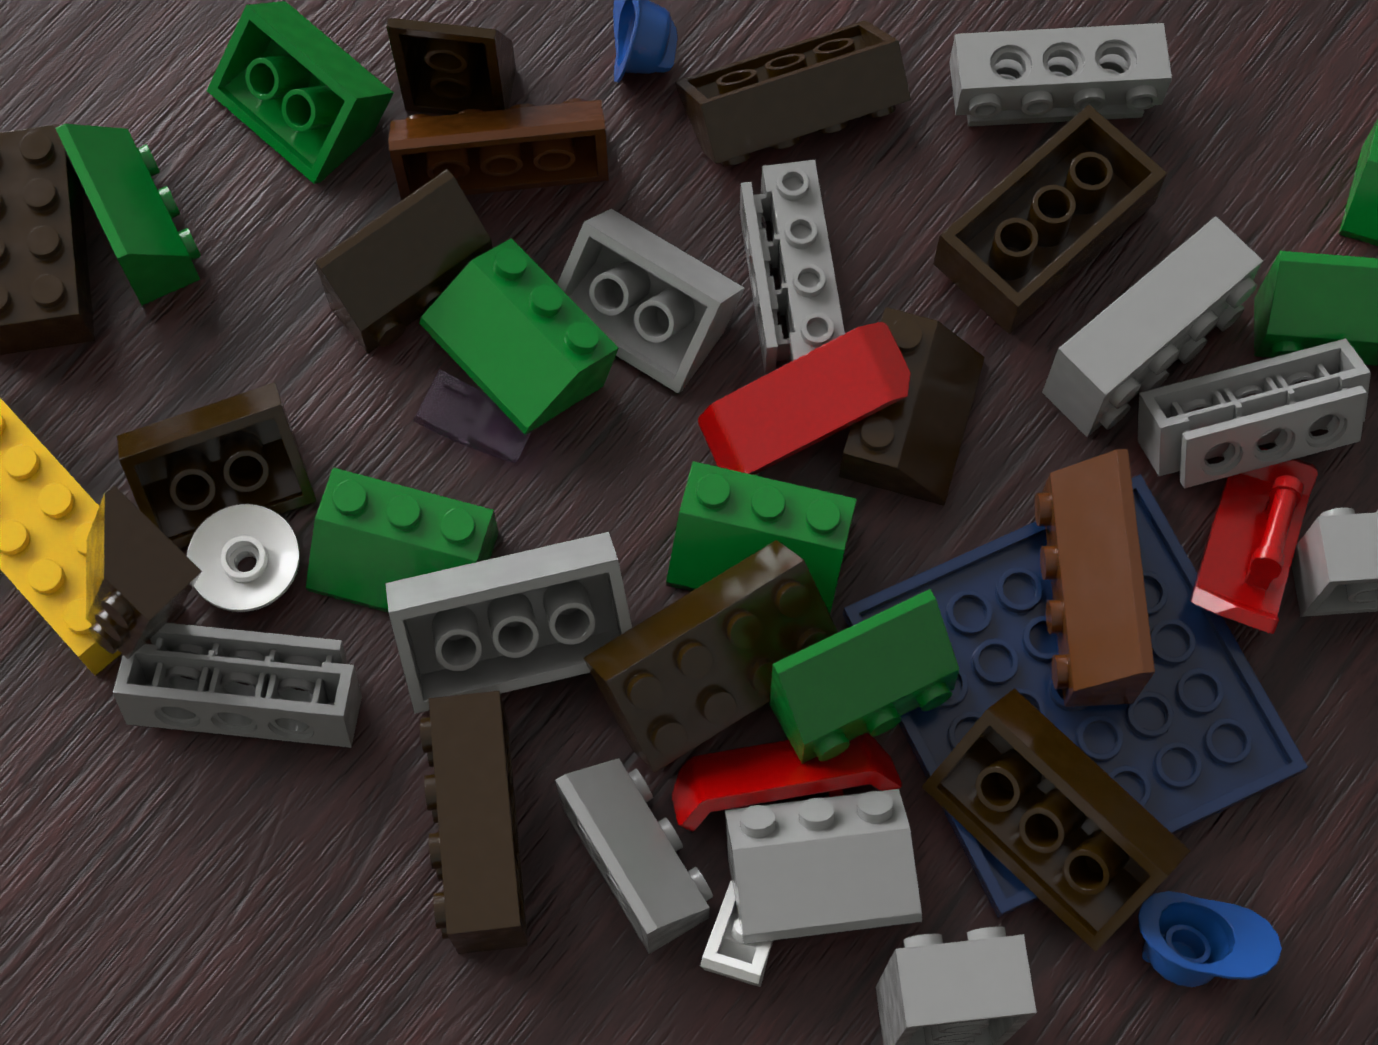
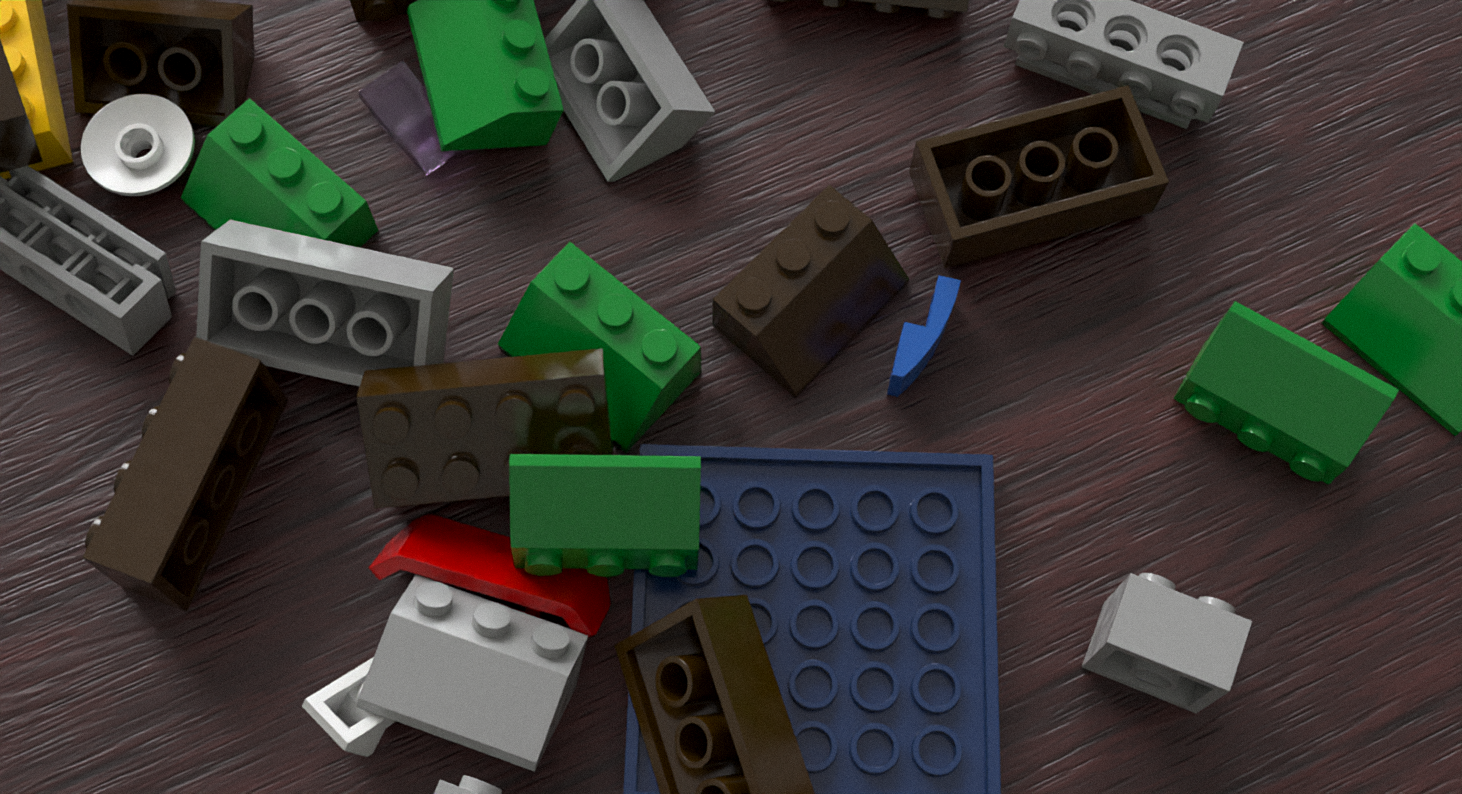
camera: 25 degrees right, 0 degrees up
light grey slope [555,758,713,954] -> none
red piece [698,322,911,475] -> none
light grey brick [739,160,845,374] -> none
reddish brown slope [1035,449,1155,707] -> none
light grey brick [1042,216,1263,437] -> none
light grey brick [1138,338,1371,489] -> none
red piece [1191,447,1318,634] -> none
none -> blue slope [887,275,961,397]

